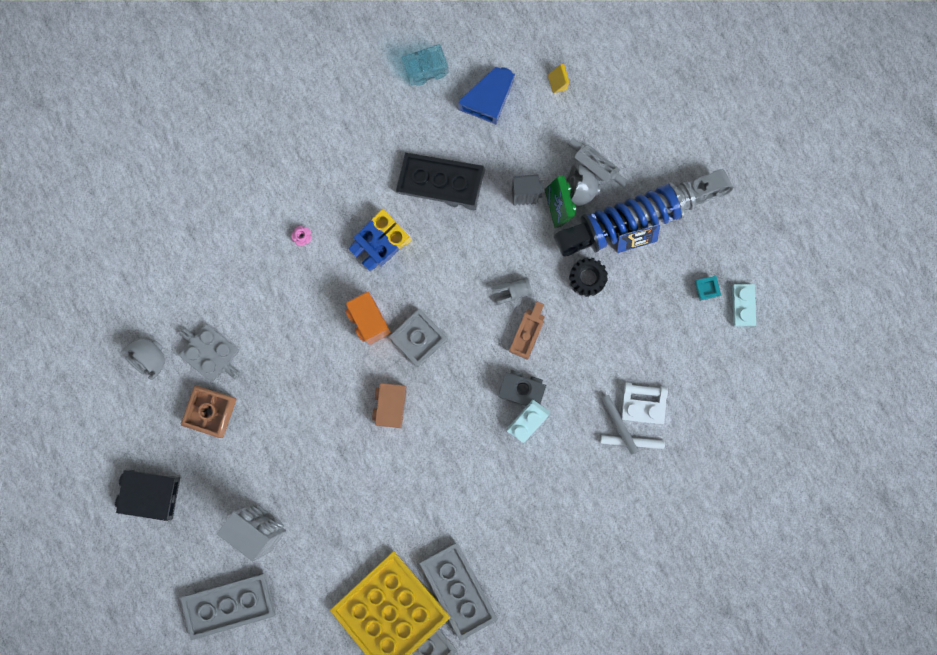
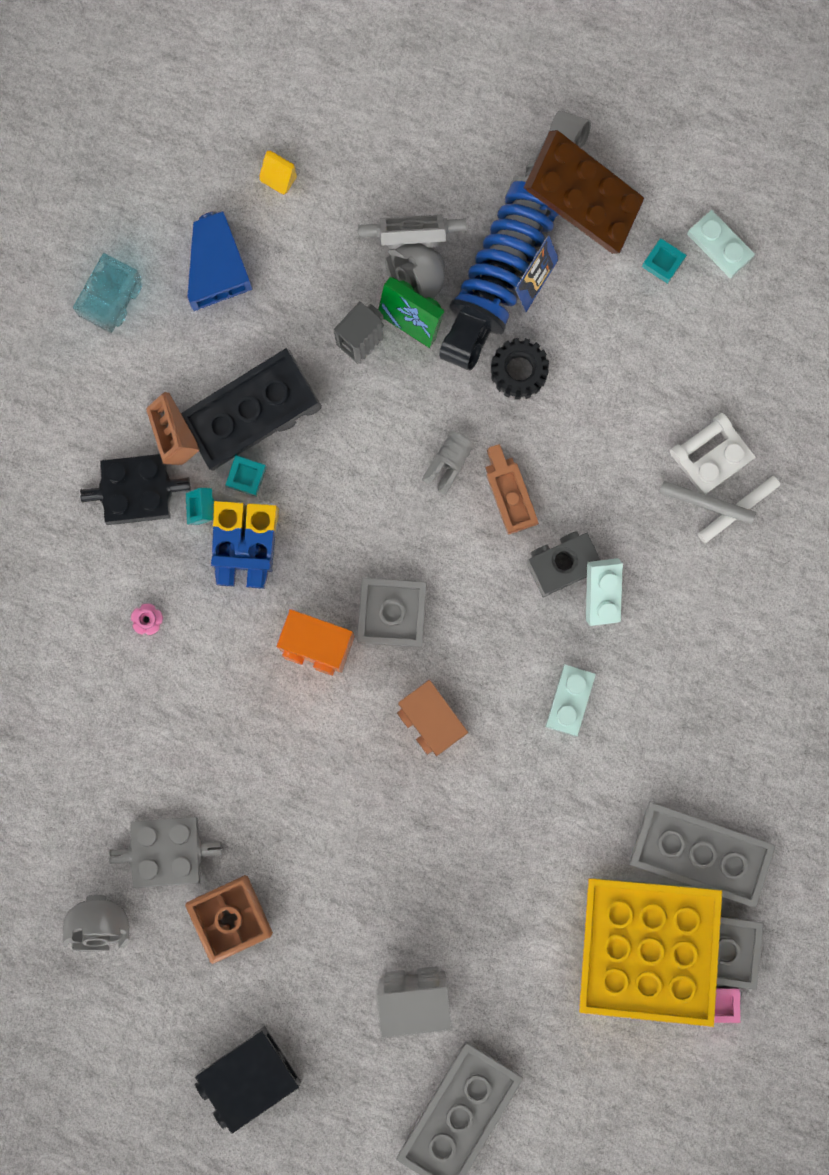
camera: 45 degrees left, 0 degrees up
none -> black plate [80,454,191,525]
none -> nougat slope [146,392,199,465]
none -> teal plate [185,488,214,525]
none -> teal plate [225,455,267,497]
none -> reddish brown plate [524,130,645,254]
none -> light aqua plate [545,665,596,736]

